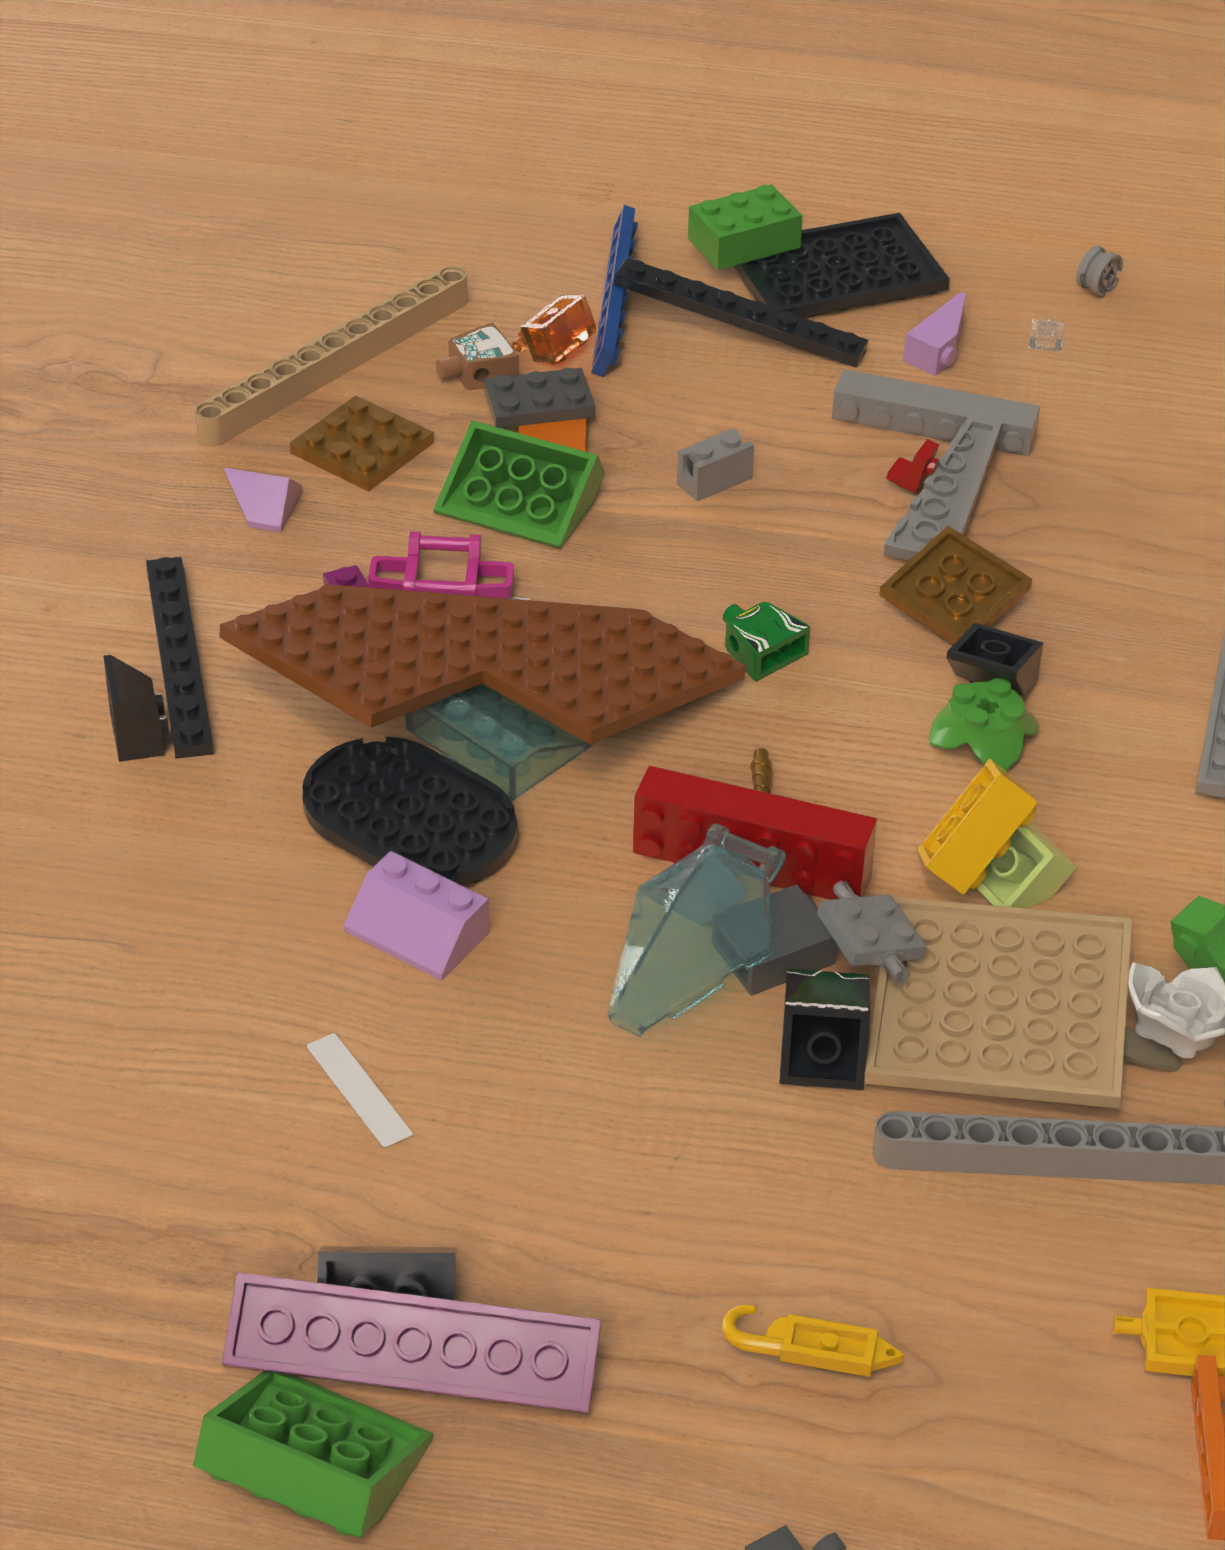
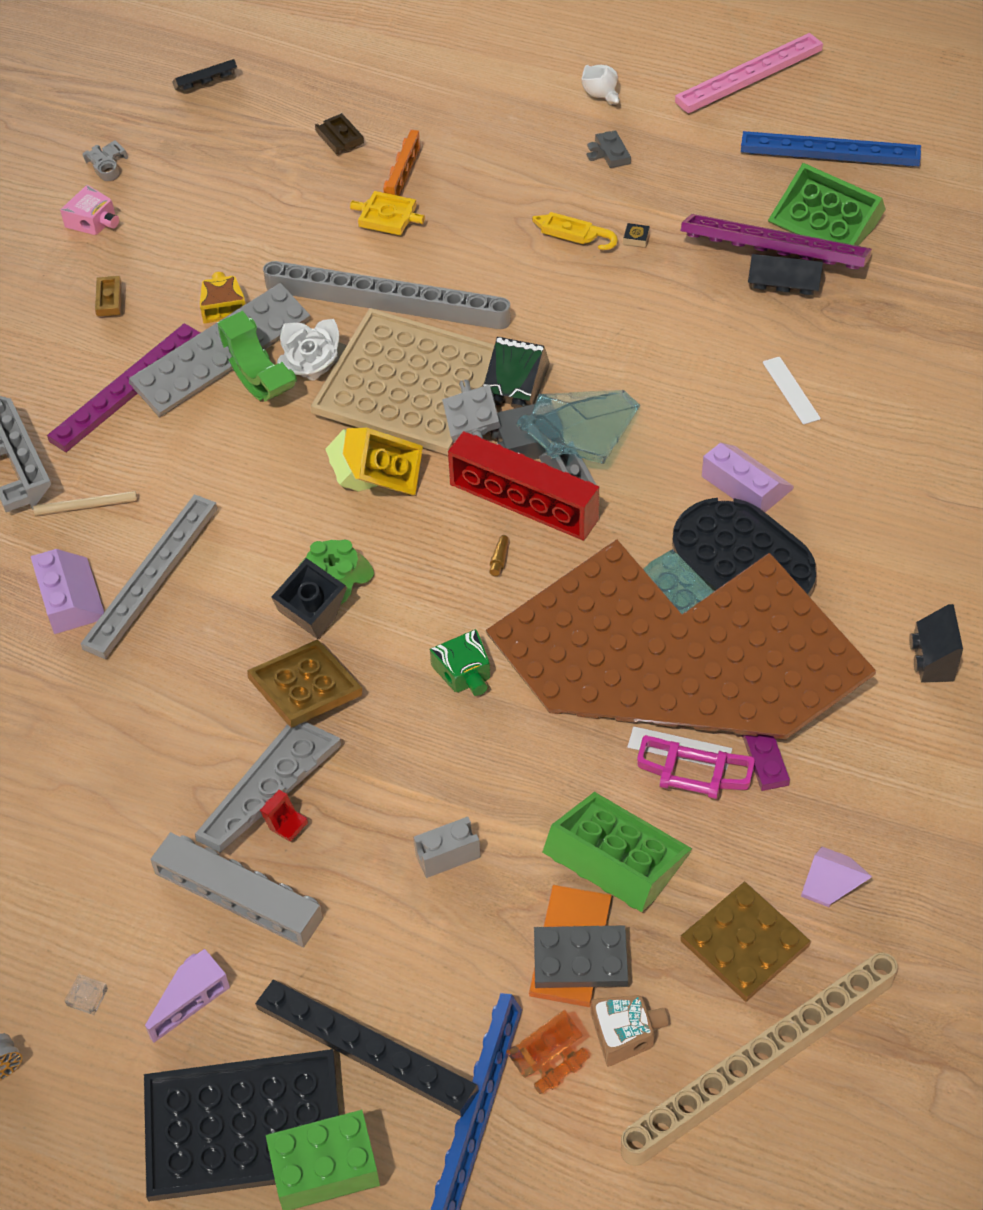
camera: 165 degrees left, 10 degrees up
black plate [146,557,213,759] -> none
none -> tile [623,223,650,247]

